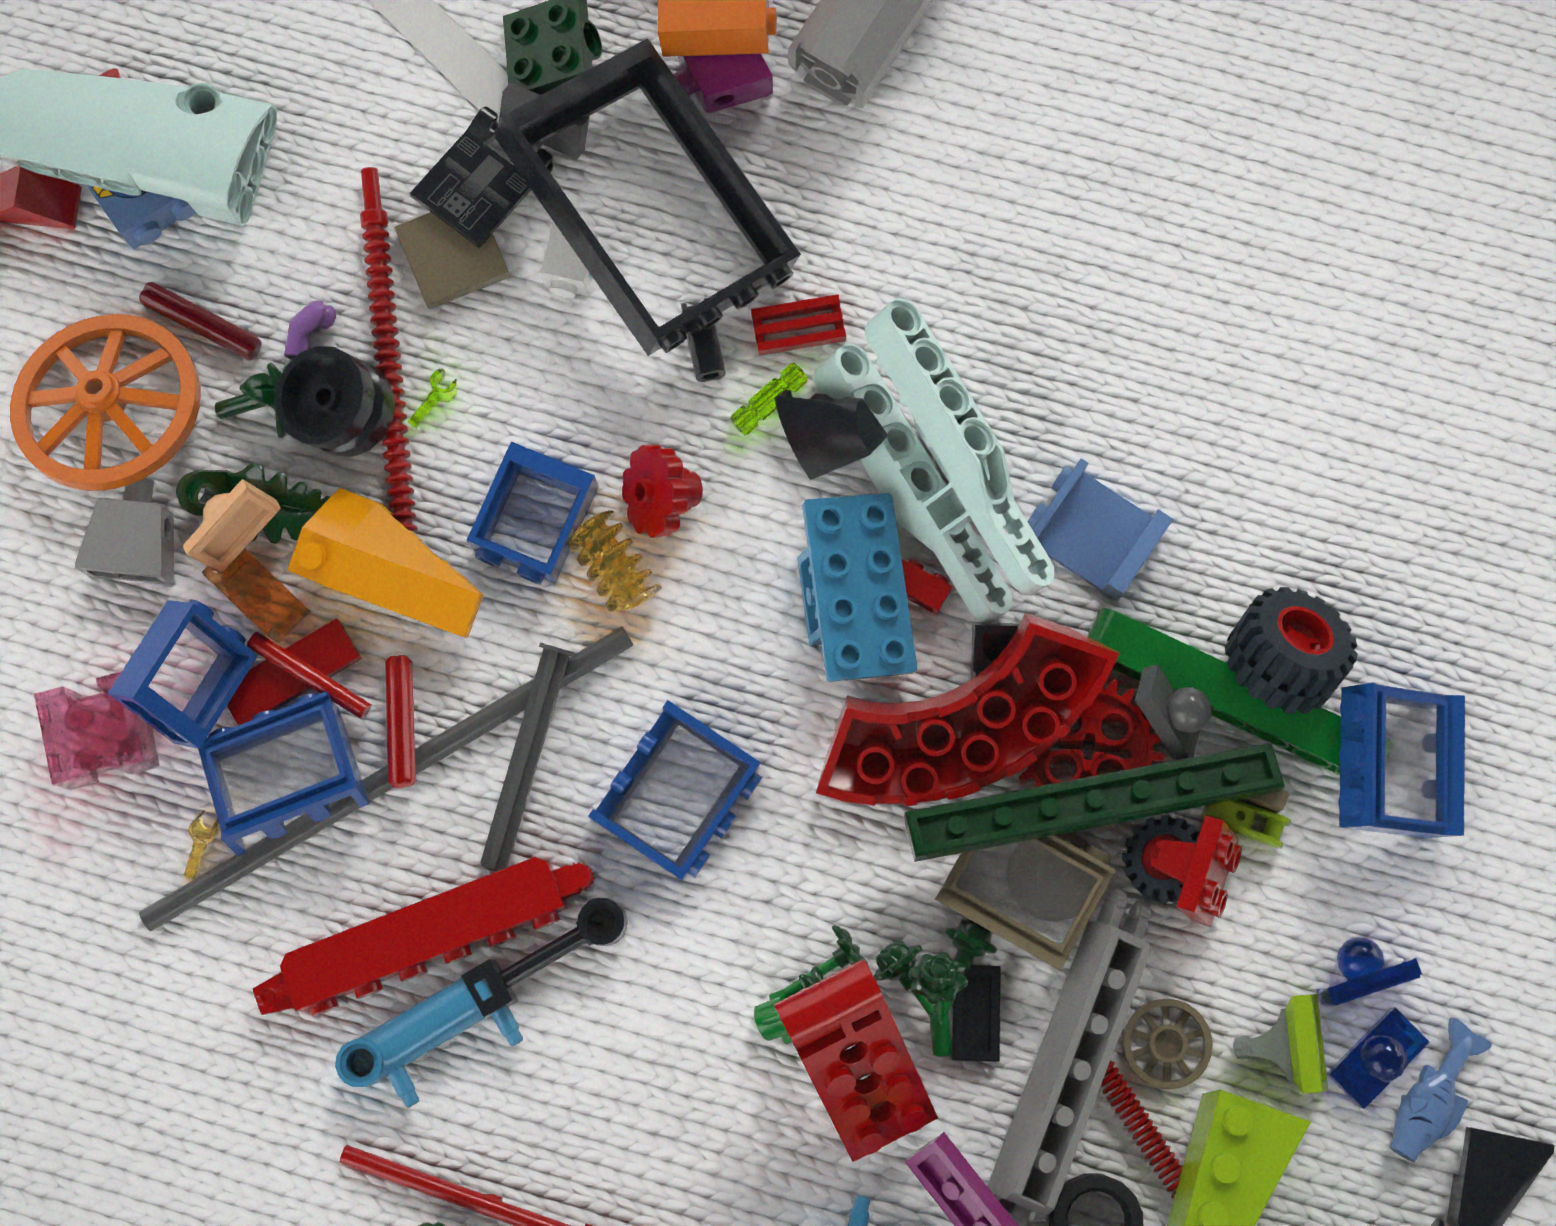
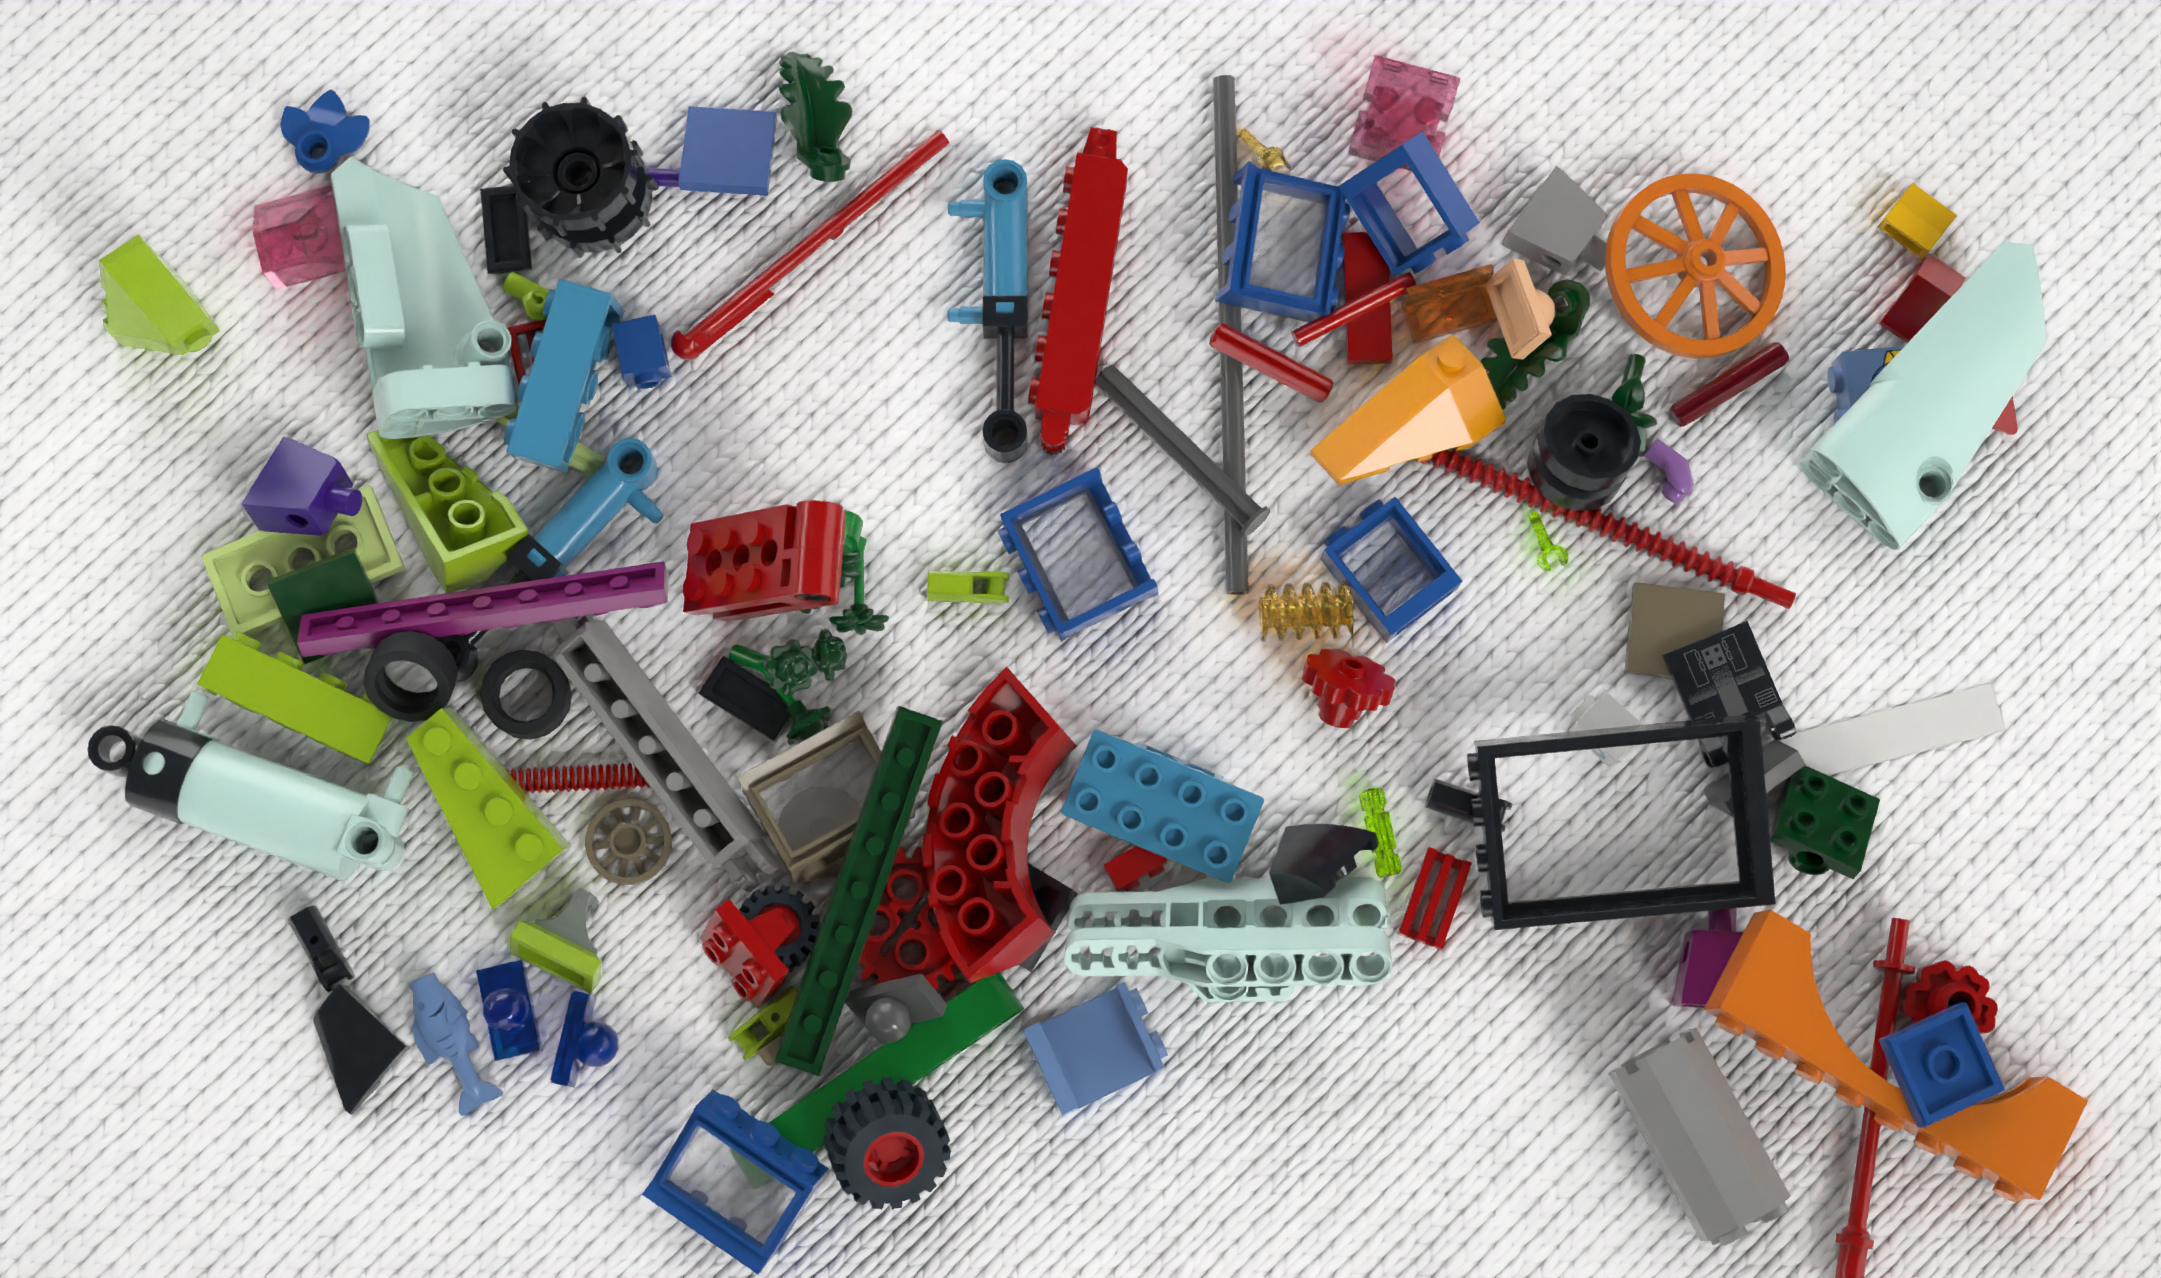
camera: 115 degrees right, 0 degrees up
none -> lime bar [927,571,1010,605]

